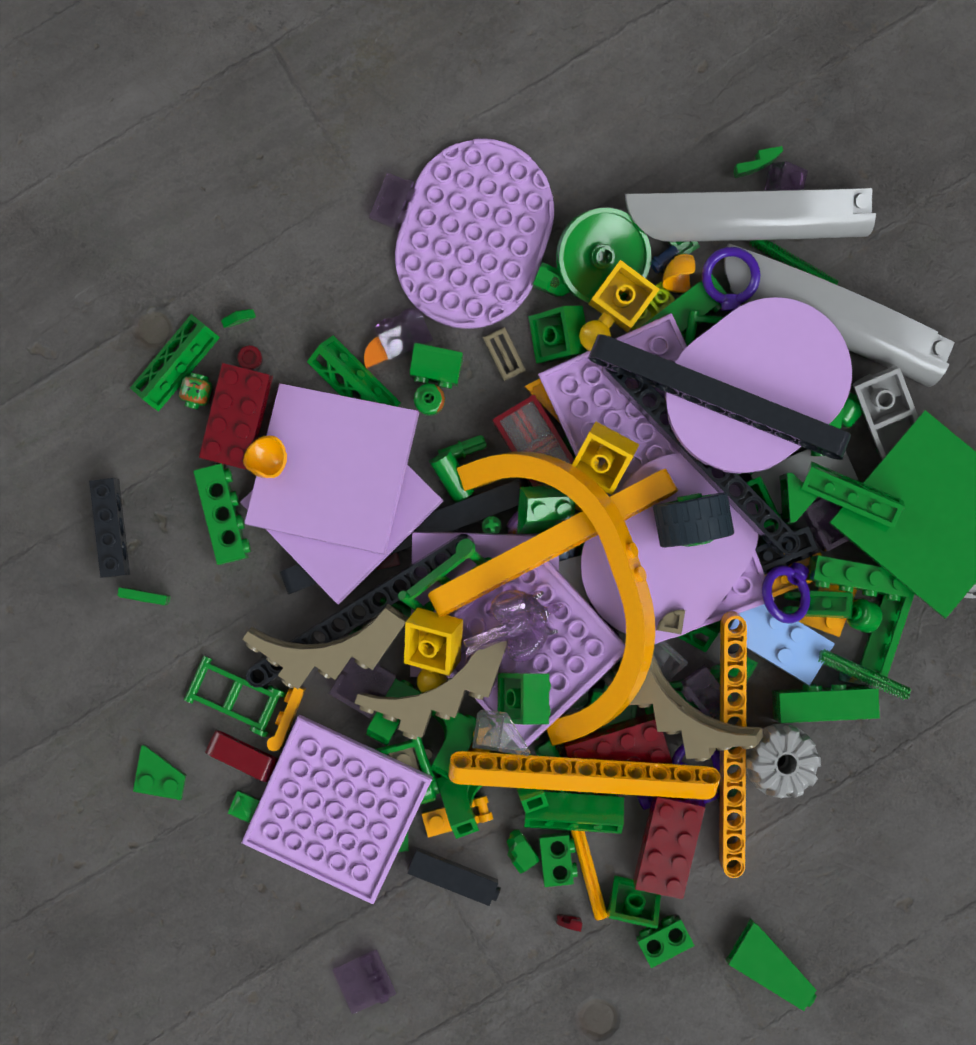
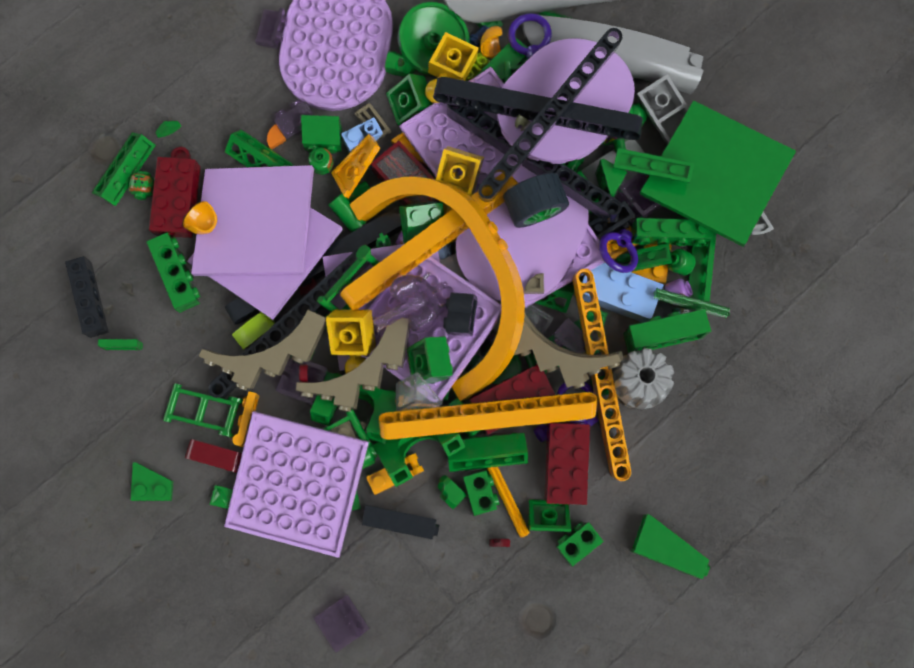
camera: 10 degrees left, 10 degrees down
none -> lime slope [232,312,275,350]
none -> dark red tile [299,364,308,383]
none -> light orange wing [331,134,380,199]
none -> light blue slope [341,118,383,153]
none -> black brick [443,292,477,336]
none -> black beam [478,28,623,202]
none -> olive hinge [515,115,531,131]
none -> medium lavender head [665,279,693,306]

